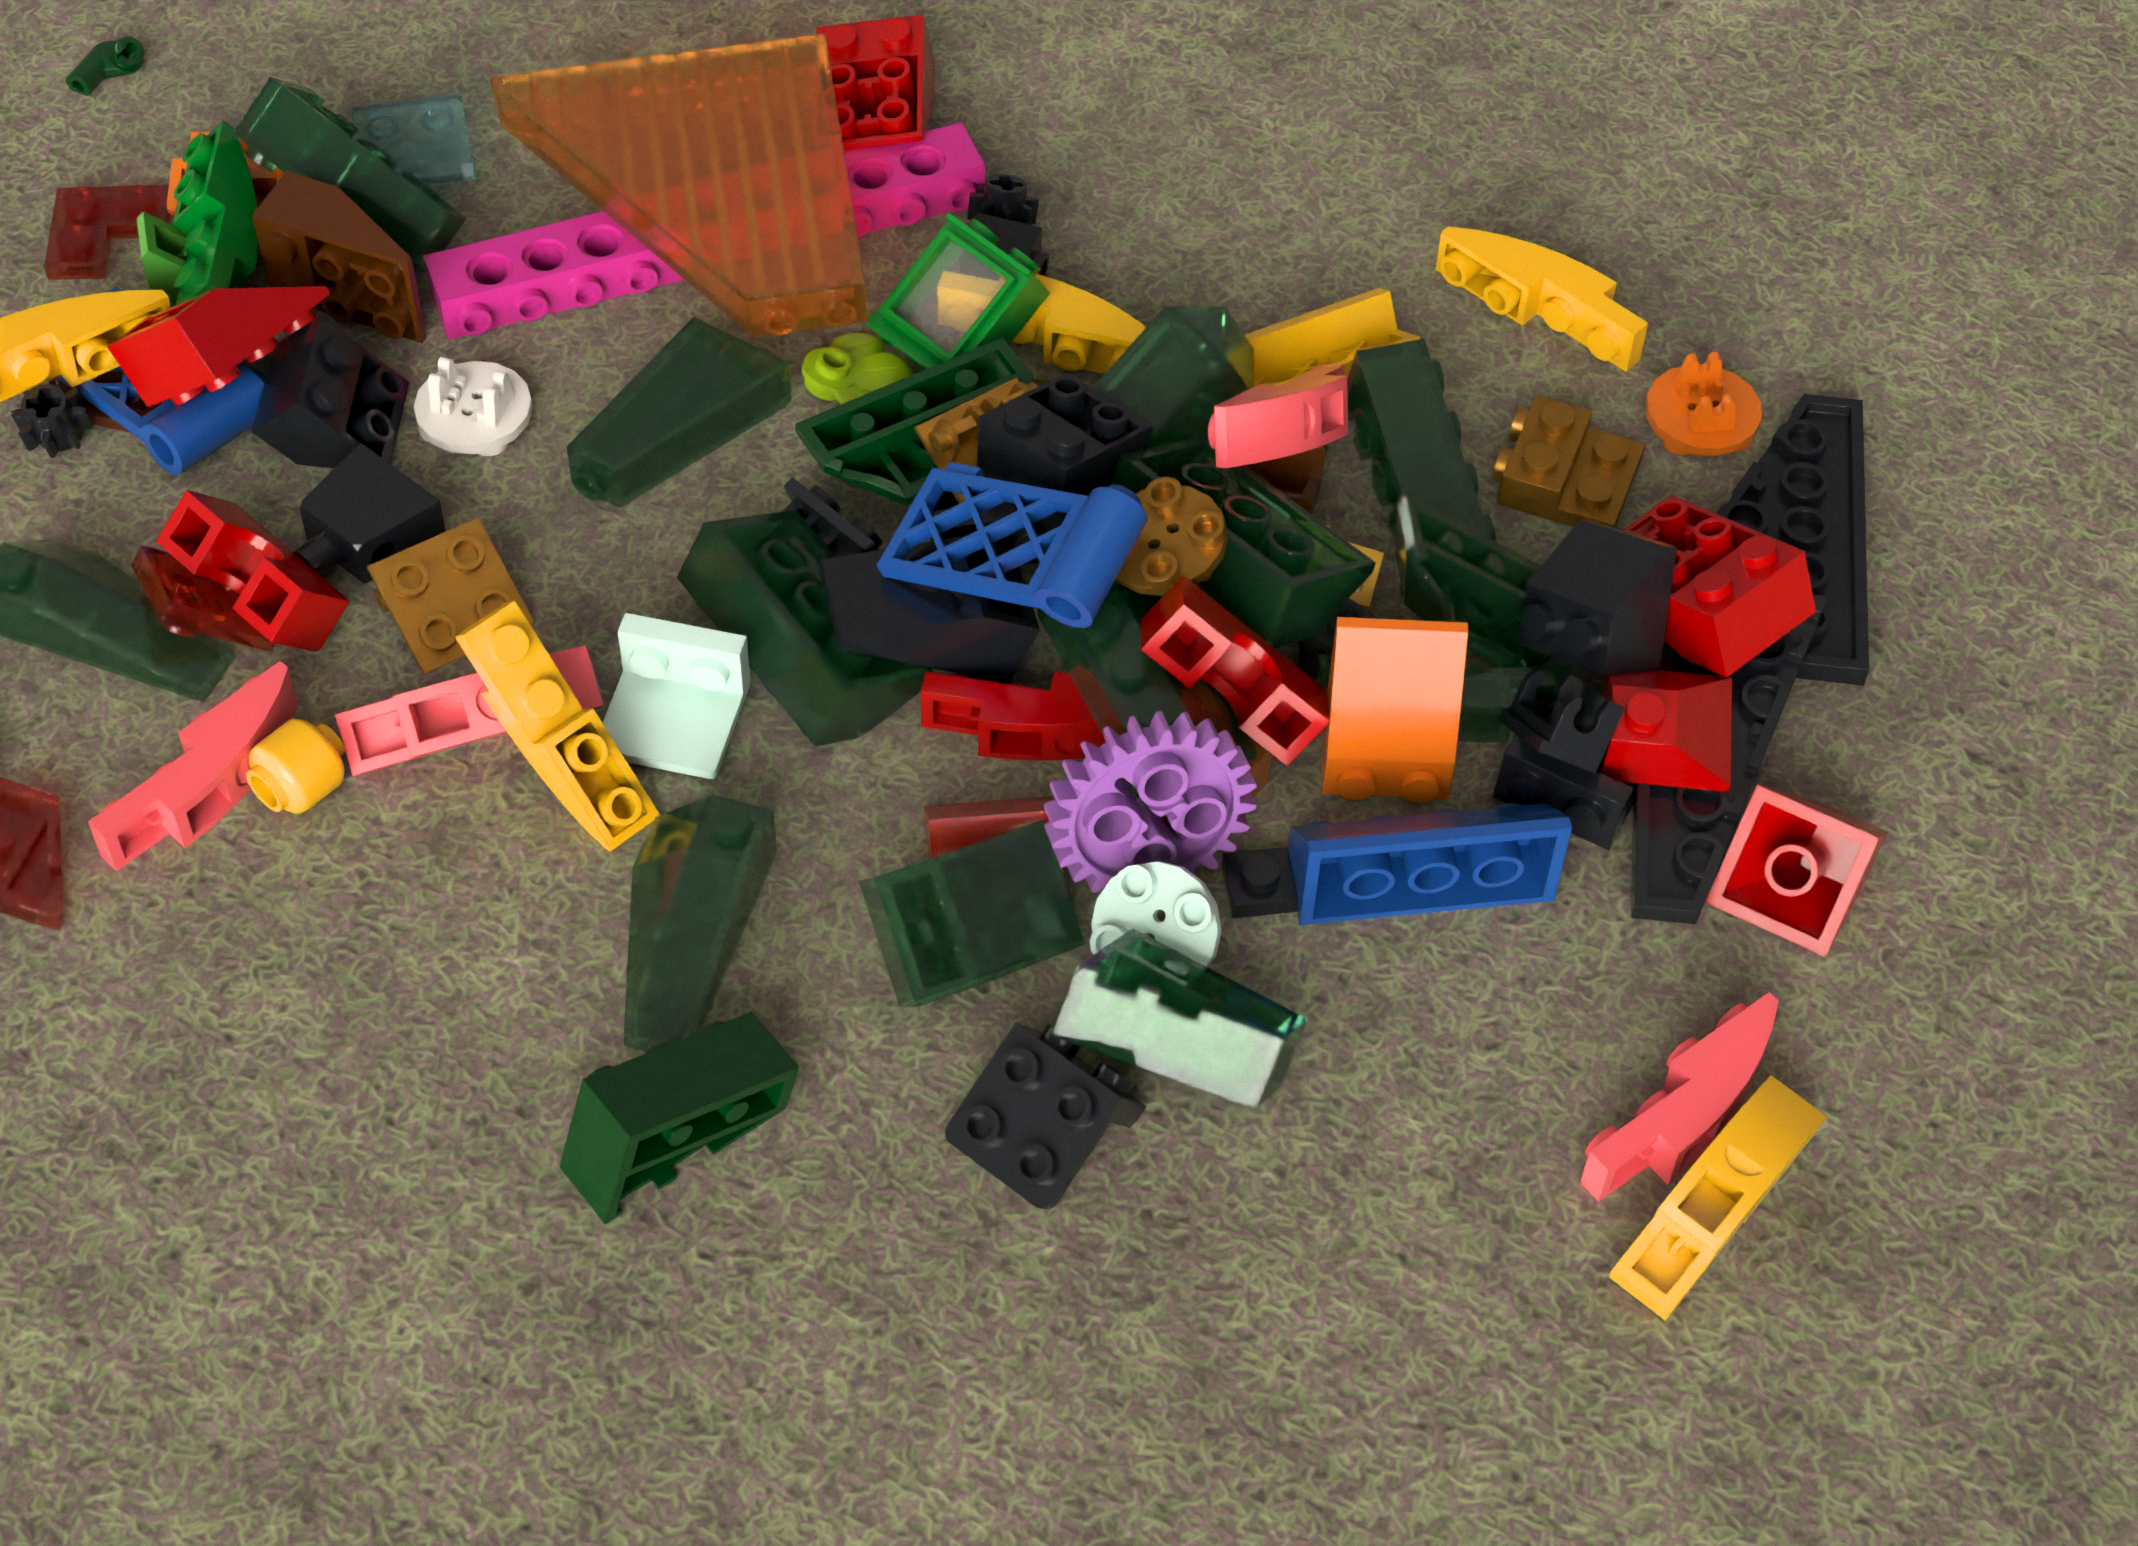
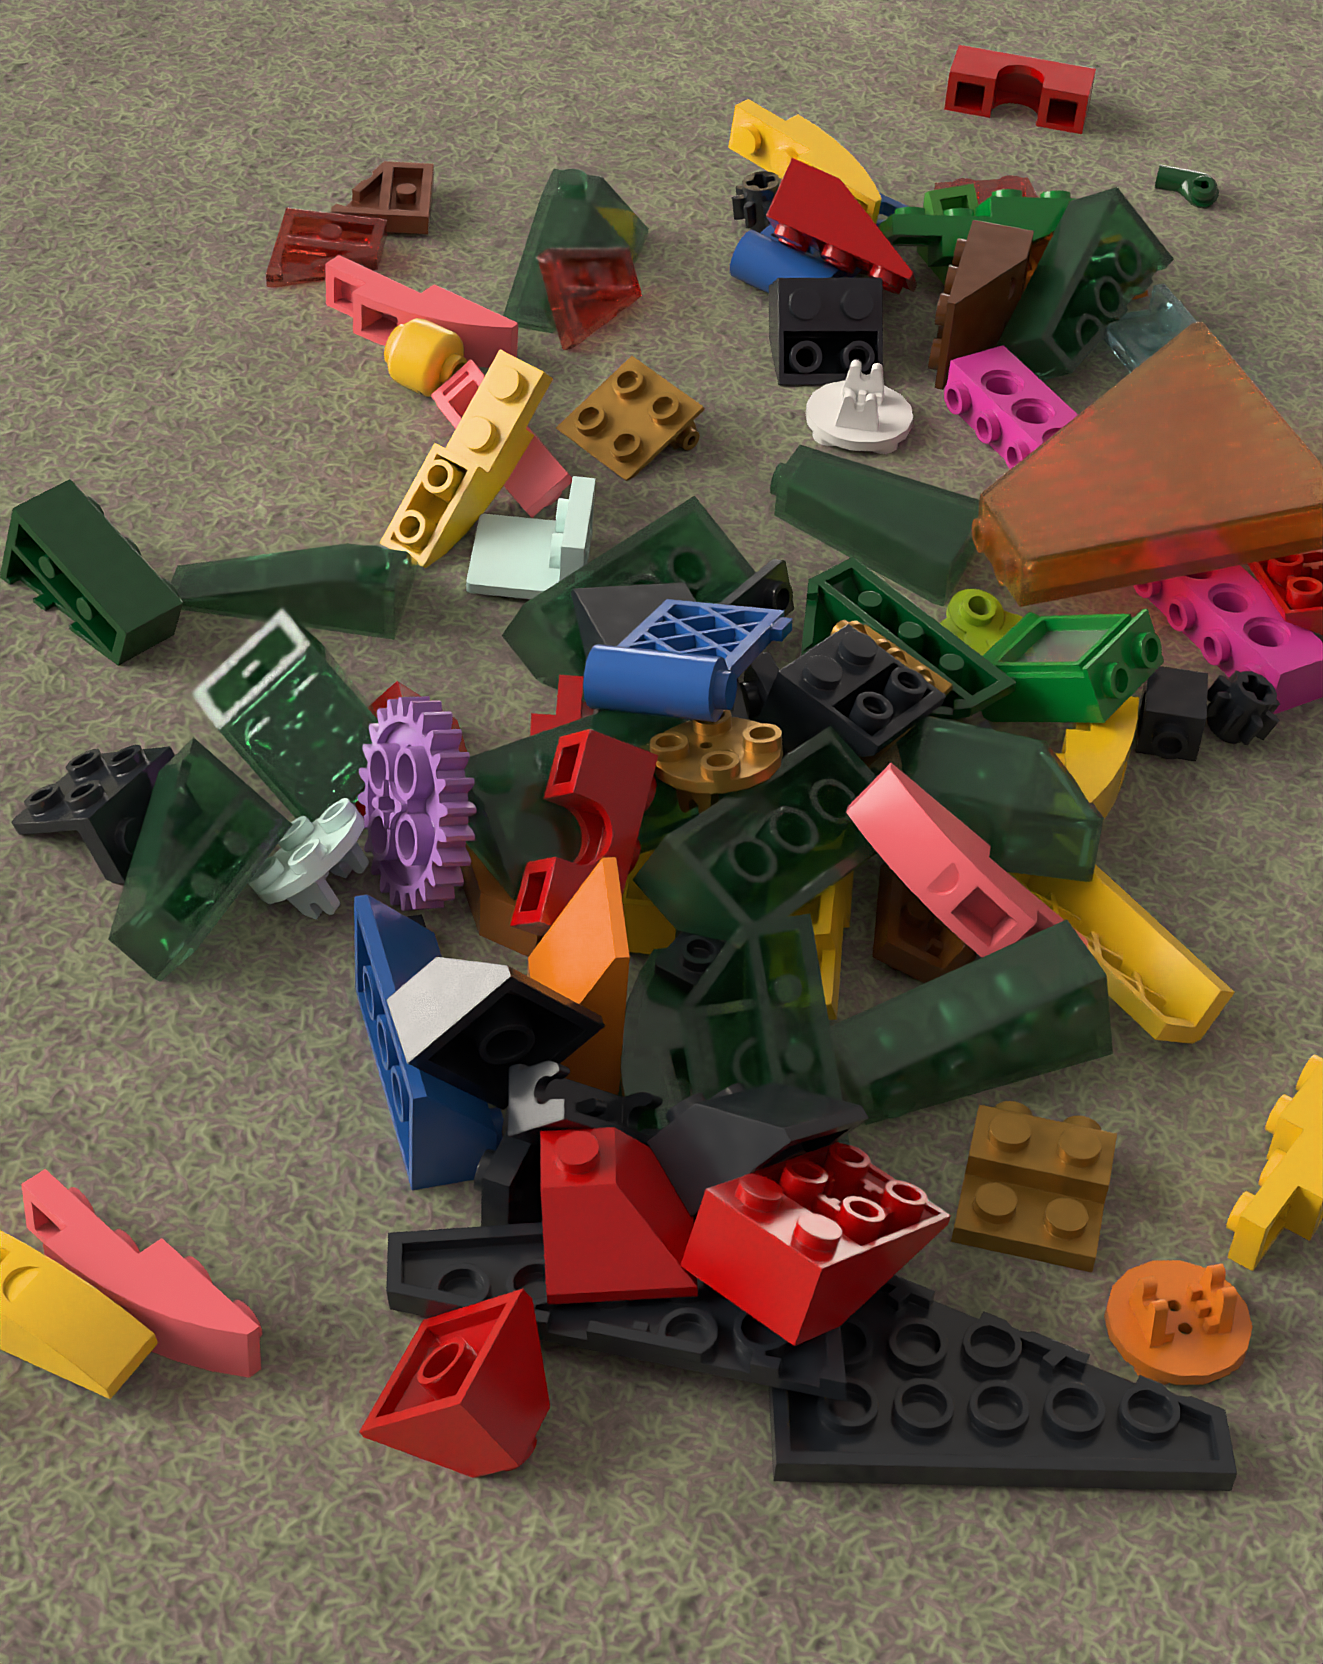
camera: 80 degrees right, 10 degrees down
red arch [156,490,350,652] -> none
black torso [293,443,446,584] -> none
none -> black slope [386,957,605,1110]

